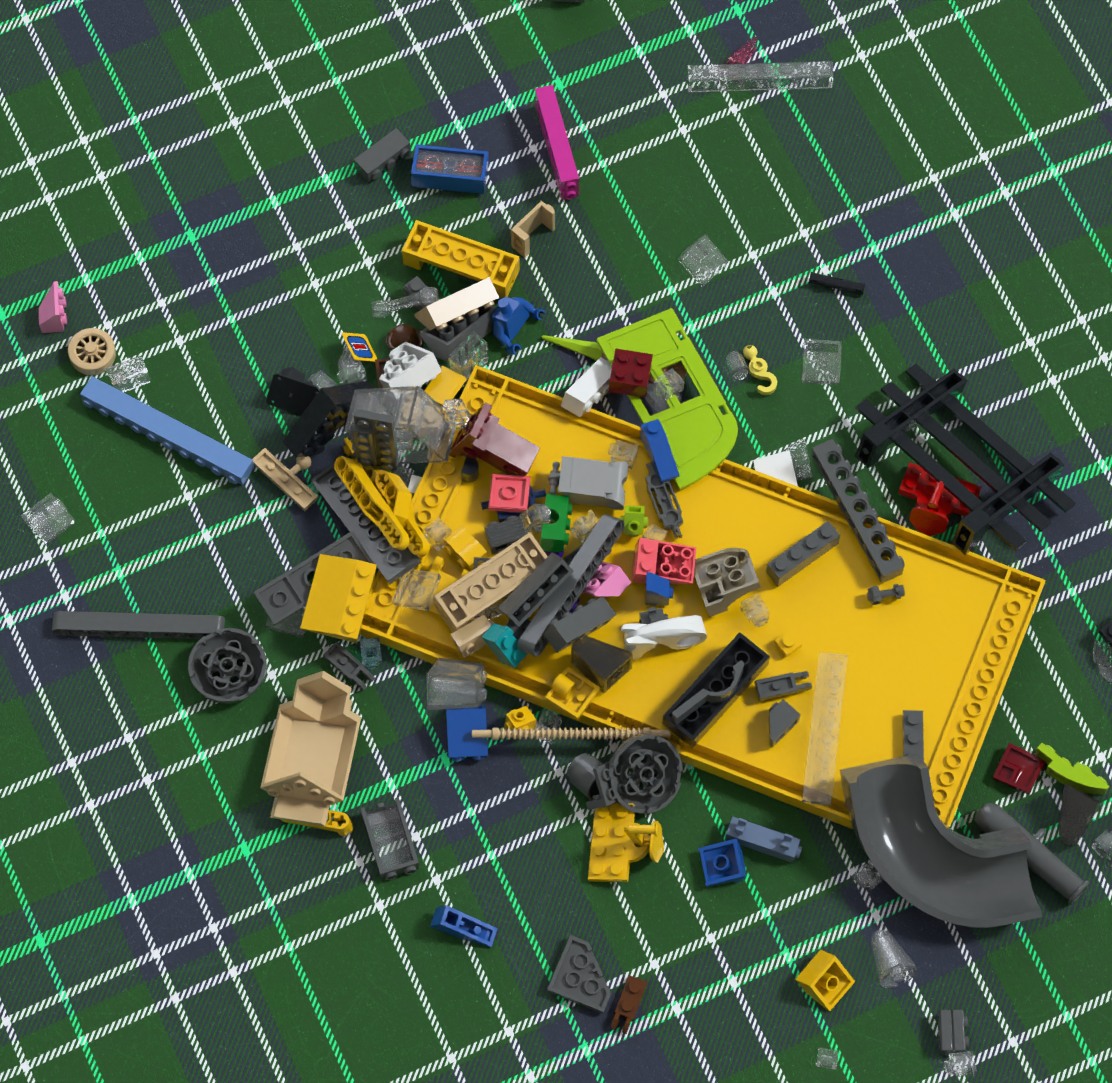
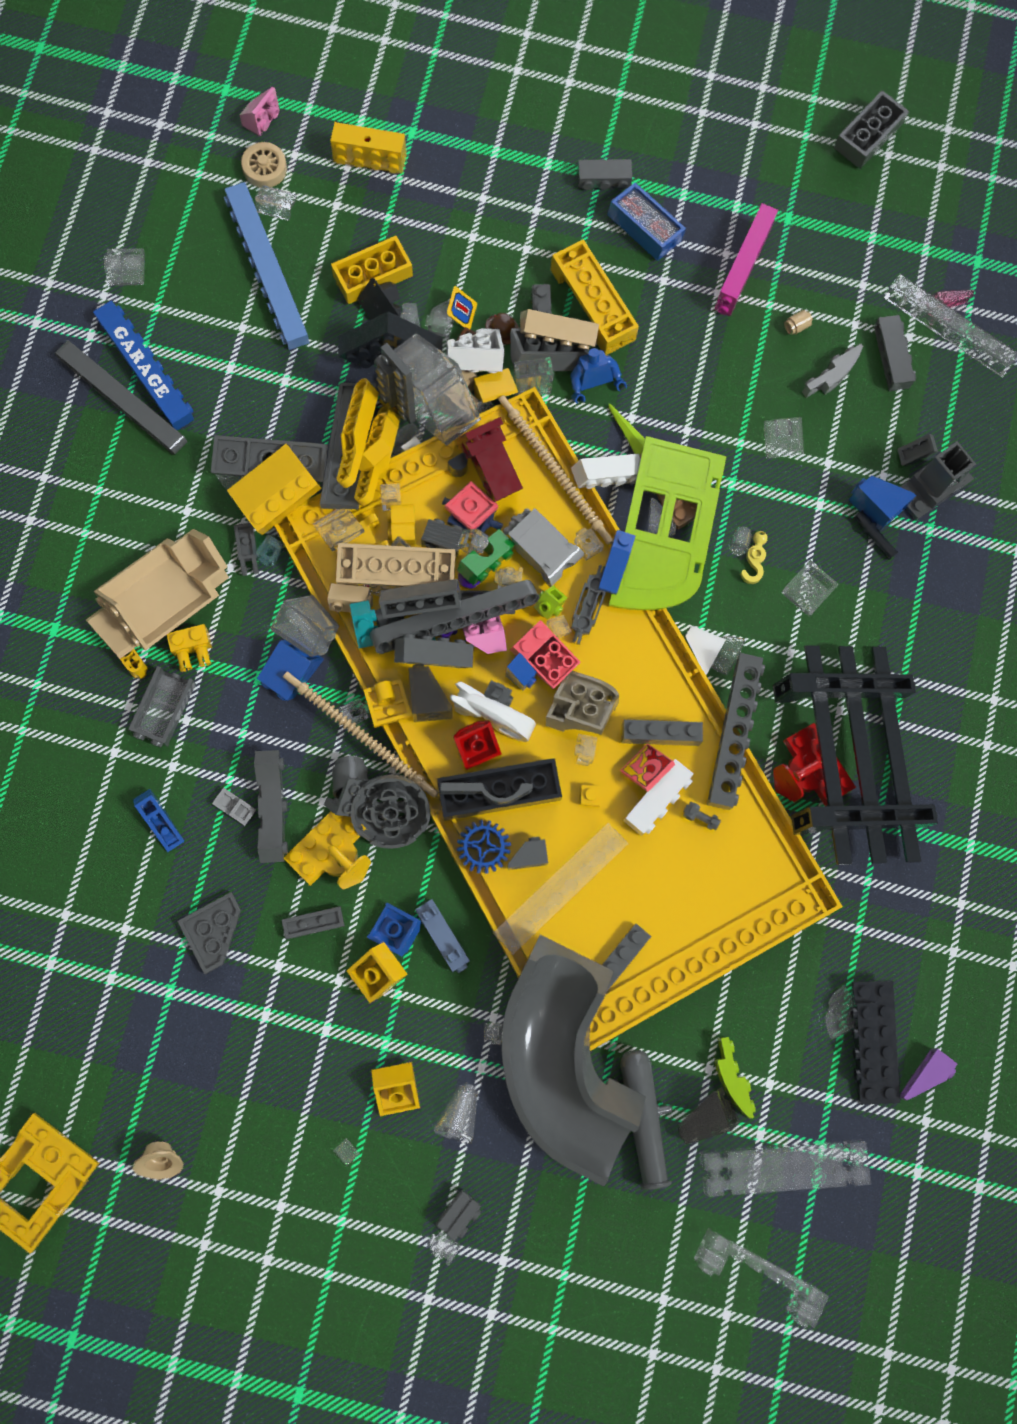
camera: 30 degrees right, 10 degrees up
dark grey brick [188,628,267,704] -> none
tan plate [252,448,318,511] -> none
clear piece [371,287,439,318] -> none
clear brick [440,399,471,430] -> none
yellow brick [504,705,536,739] -> none
tan panel [511,201,555,258] -> none
dark red brick [609,348,653,398] -> none
reddish brown hinge [610,975,648,1034] -> none
clear brick [654,368,684,400] -> none
dark grey hinge [754,671,812,701] -> none
dark red plate [993,743,1045,795] -> none
none -> blue brick [93,300,194,430]
none -> yellow brick [167,624,212,672]
none -> light grey slope [212,788,256,826]
none -> dark grey brick [254,750,288,863]
none -> dark grey plate [282,907,345,940]
none -> yellow brick [331,122,406,174]
none -> yellow brick [331,236,413,305]
none -> yellow brick [347,942,408,1003]
none -> red slope [453,720,502,770]
none -> blue gear [457,820,511,874]
none -> tan hose [499,395,613,545]
none -> tile [620,743,675,792]
none -> white brick [624,759,693,836]
none -> tan brick [784,310,813,335]
none -> light grey slope [802,344,863,398]
none -> blue slope [849,475,916,531]
none -> dark grey brick [874,315,916,391]
none -> dark grey tile [898,434,938,467]
none -> dark grey brick [901,441,976,521]

